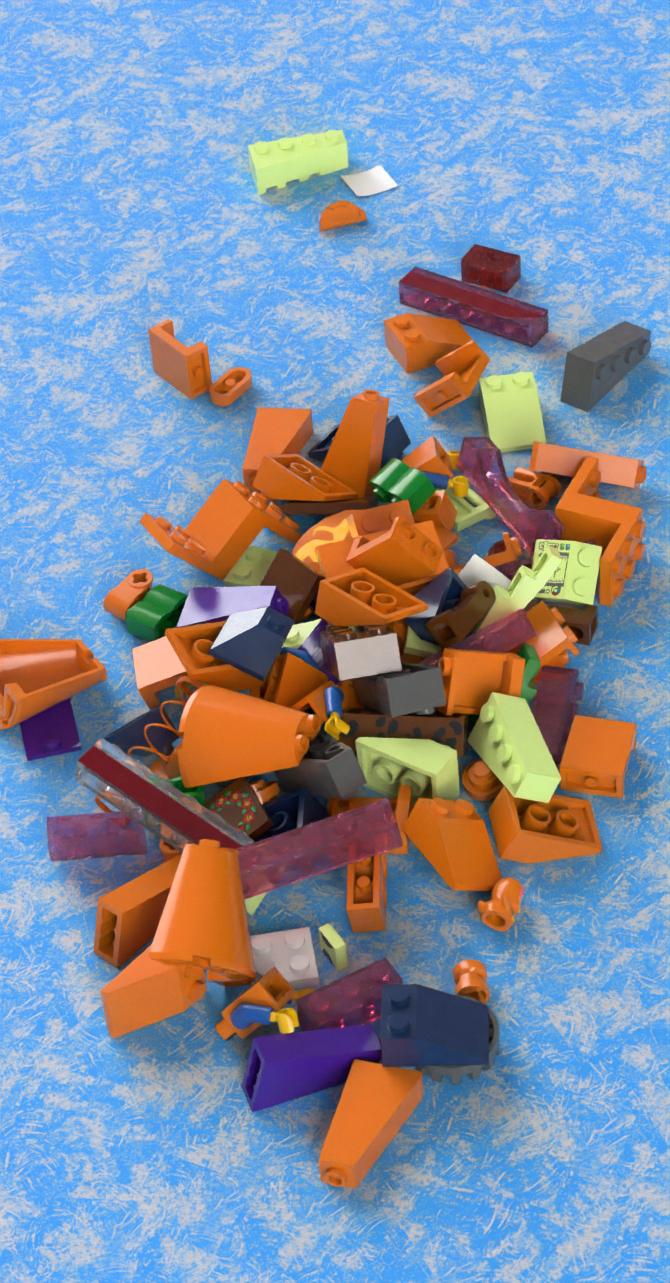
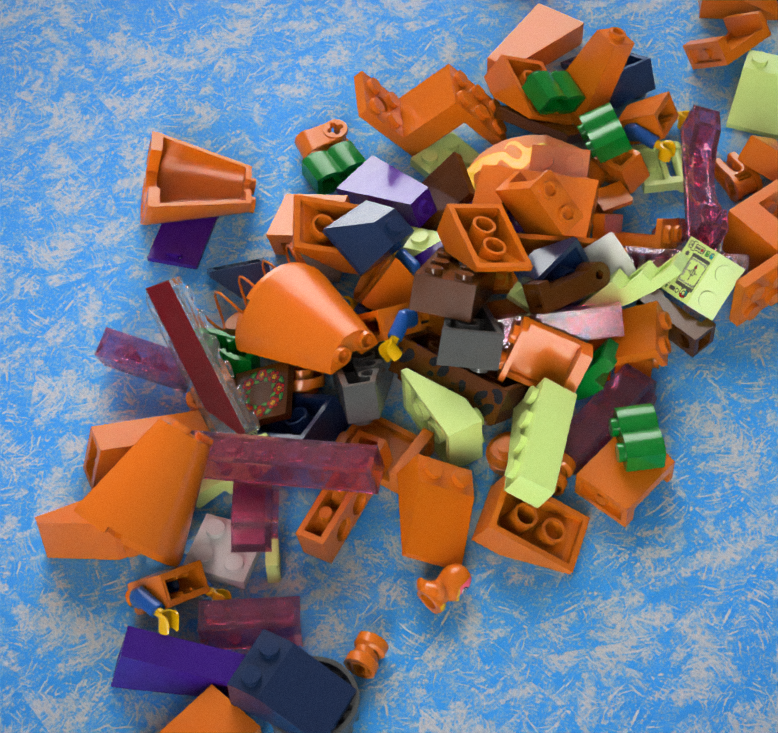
camera: 25 degrees right, 10 degrees up
none -> clear pink brick [231,477,279,552]
none -> green brick [522,70,586,115]
none -> green brick [608,403,666,472]

